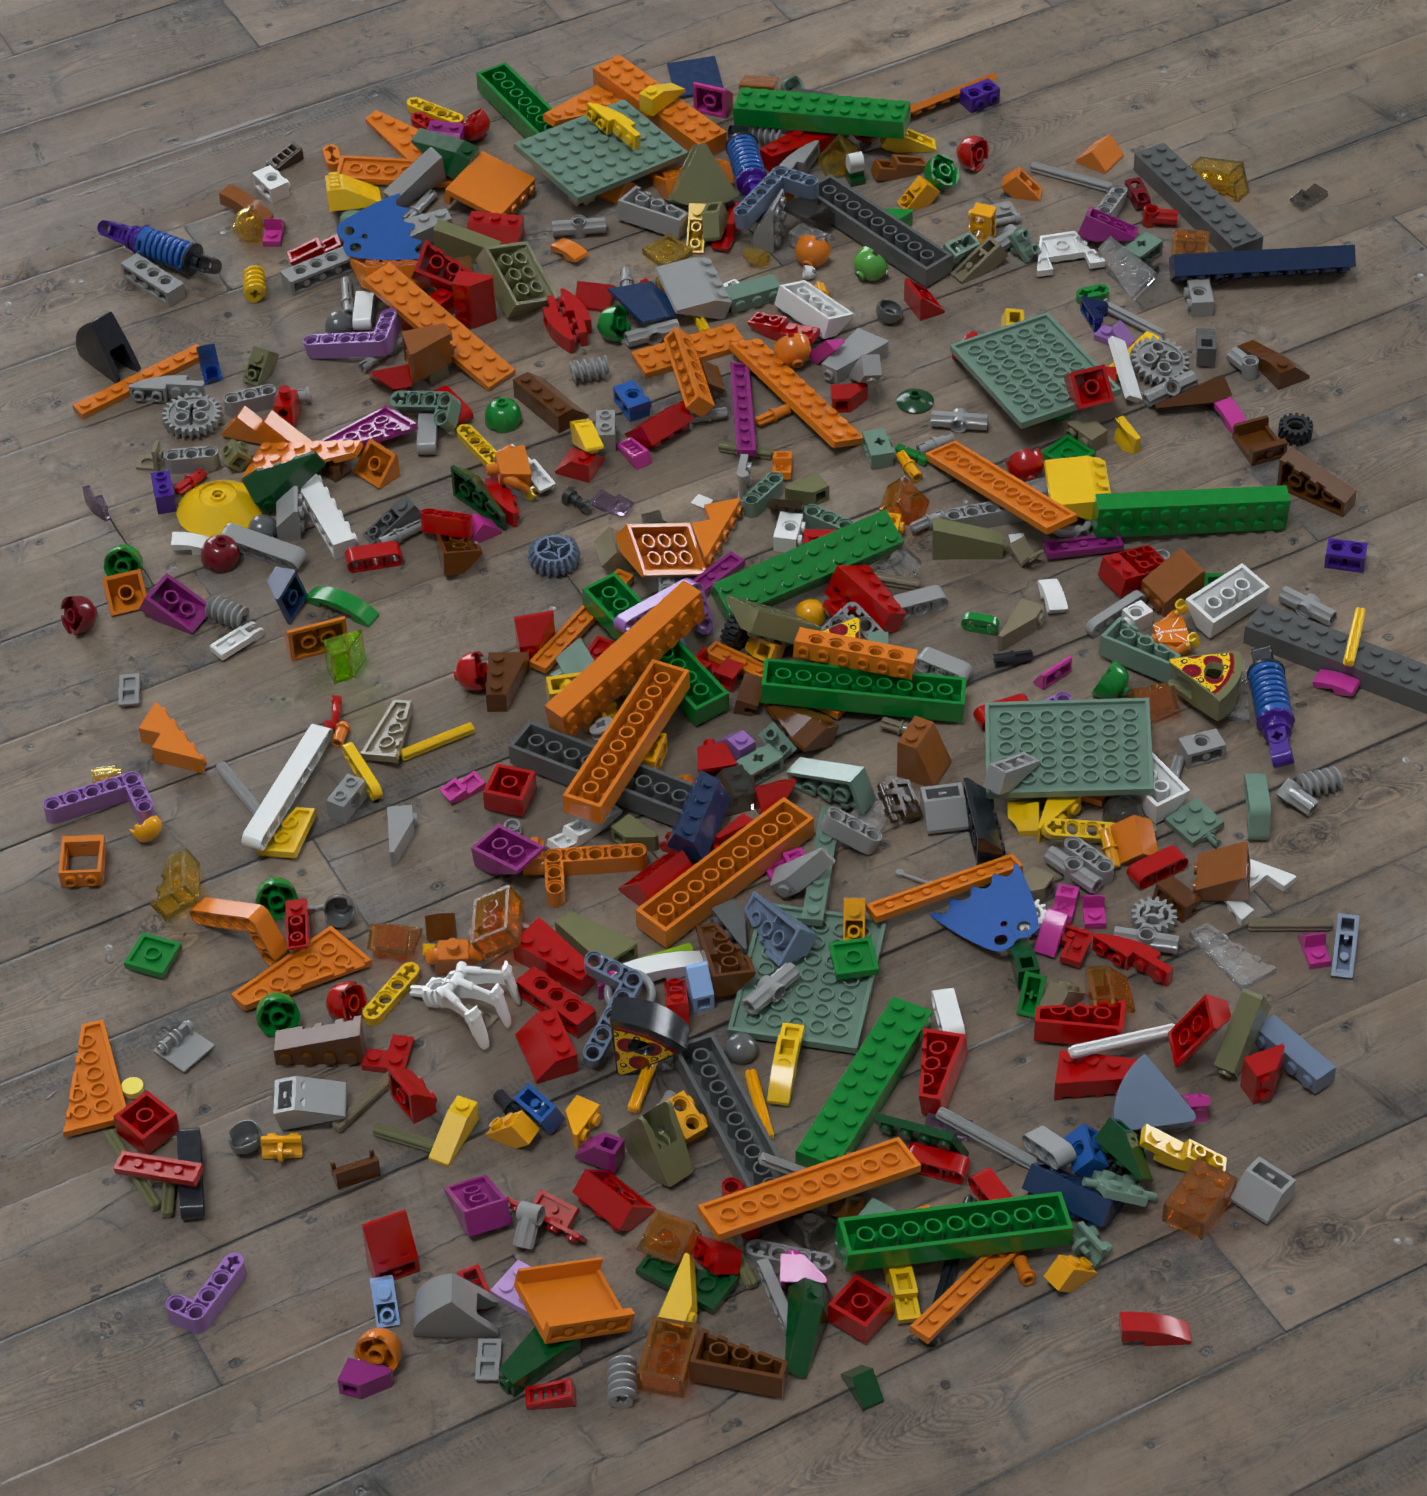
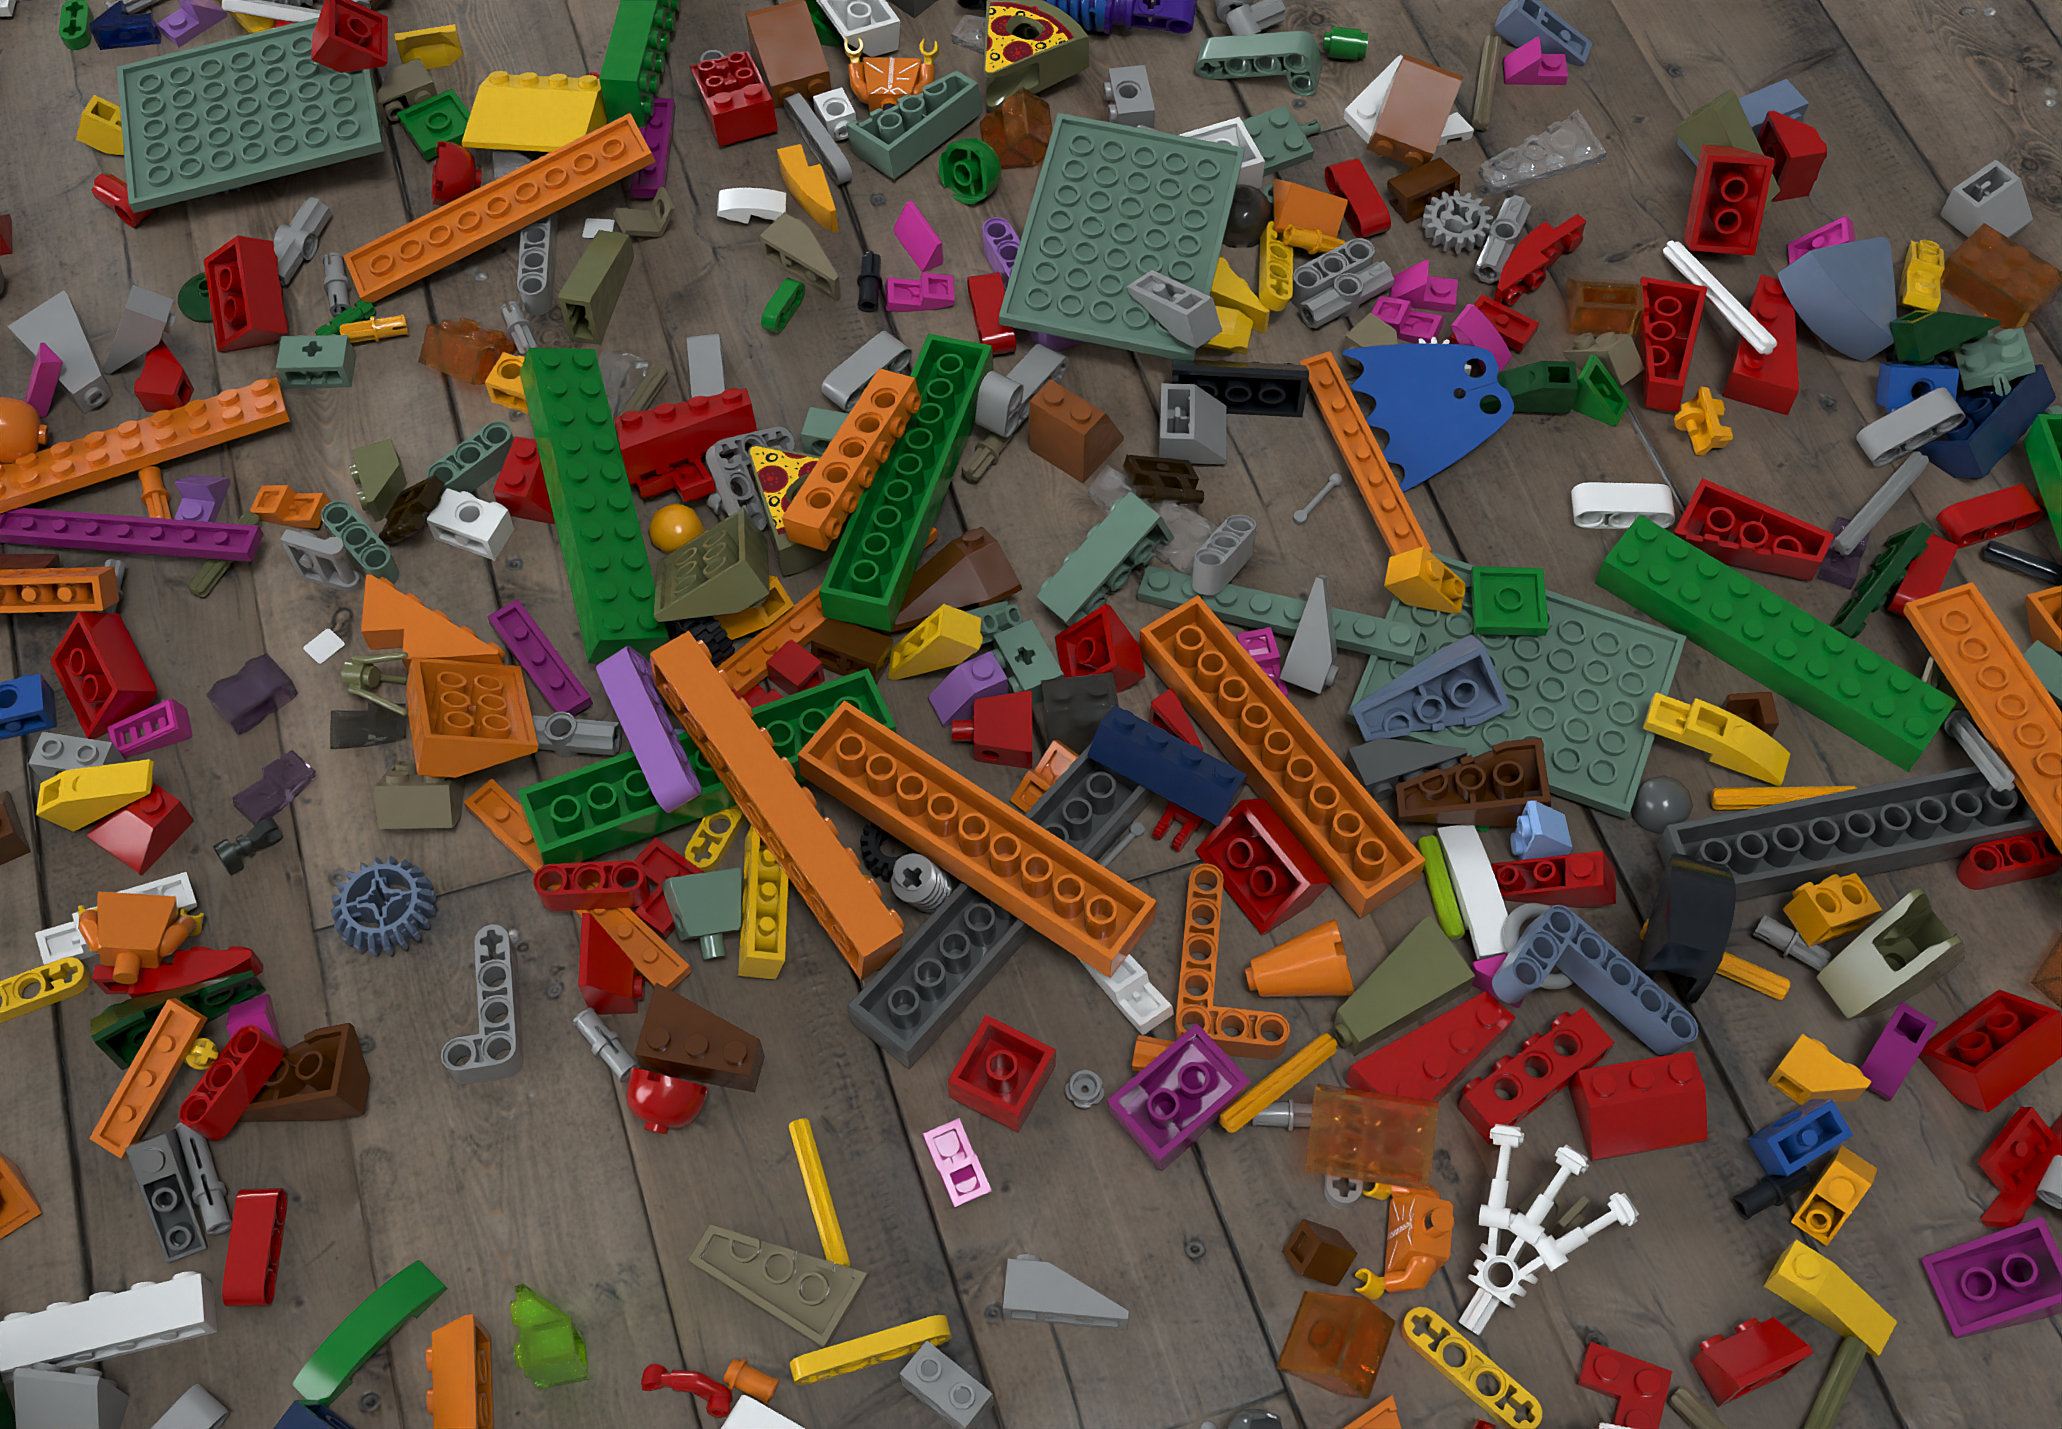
camera: 80 degrees left, 15 degrees up
olive slope [611,814,658,851] -> none
light grey piece [742,962,800,1015] -> none
none -> orange plate [89,999,208,1159]
none -> medium lavender slope [174,474,230,522]
none -> yellow axle [184,1038,219,1070]
none -> red slope [203,235,288,353]
none -> clear purple brick [206,654,298,735]
none -> olive plant [341,652,408,716]
none -> light grey beam [441,924,524,1084]
none -> red beam [533,860,650,911]
none -> light grey pin [573,1007,640,1082]
none -> light orange slope [777,144,839,233]
none -> dark pink slope [885,272,955,312]
none -> yellow slope [888,604,983,681]
none -> light grey beam [975,344,1069,438]
none -> light grey hinge [1099,822,1145,867]
none -> light orange axle [1219,1033,1338,1133]
none -> orange cone [1245,919,1355,997]
none -> green brick [1323,26,1368,61]
none -> light orange hips [1674,386,1733,456]
none -> reddish brown panel [1721,692,1779,737]

